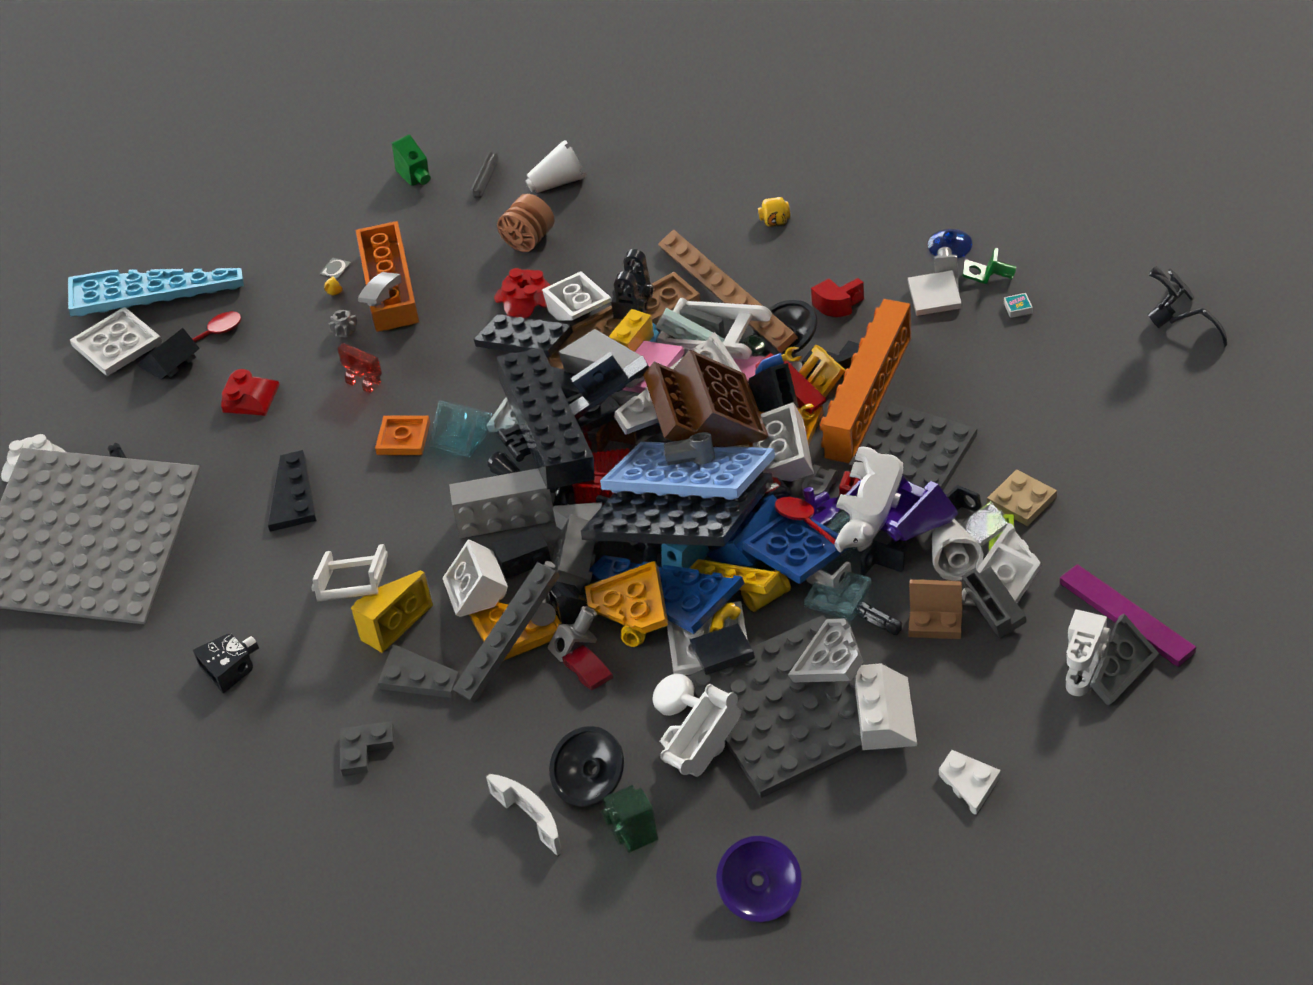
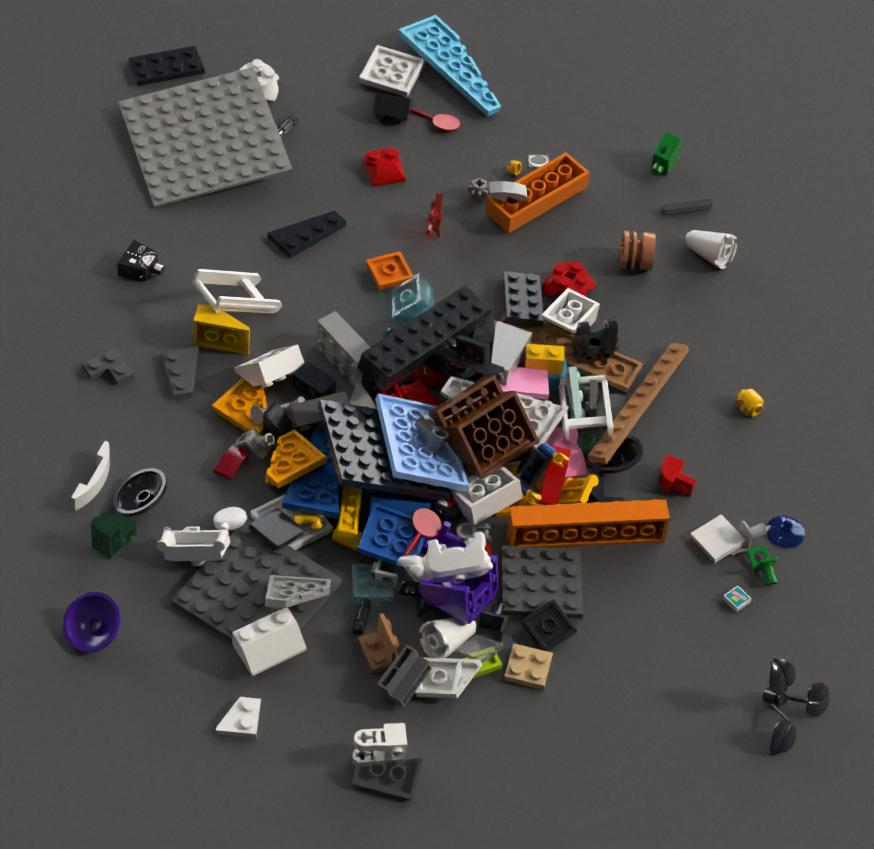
camera: 50 degrees right, 5 degrees up
dark grey plate [452,562,560,704] -> none
magenta tile [1059,564,1196,667] -> none
none -> black tile [521,599,578,652]

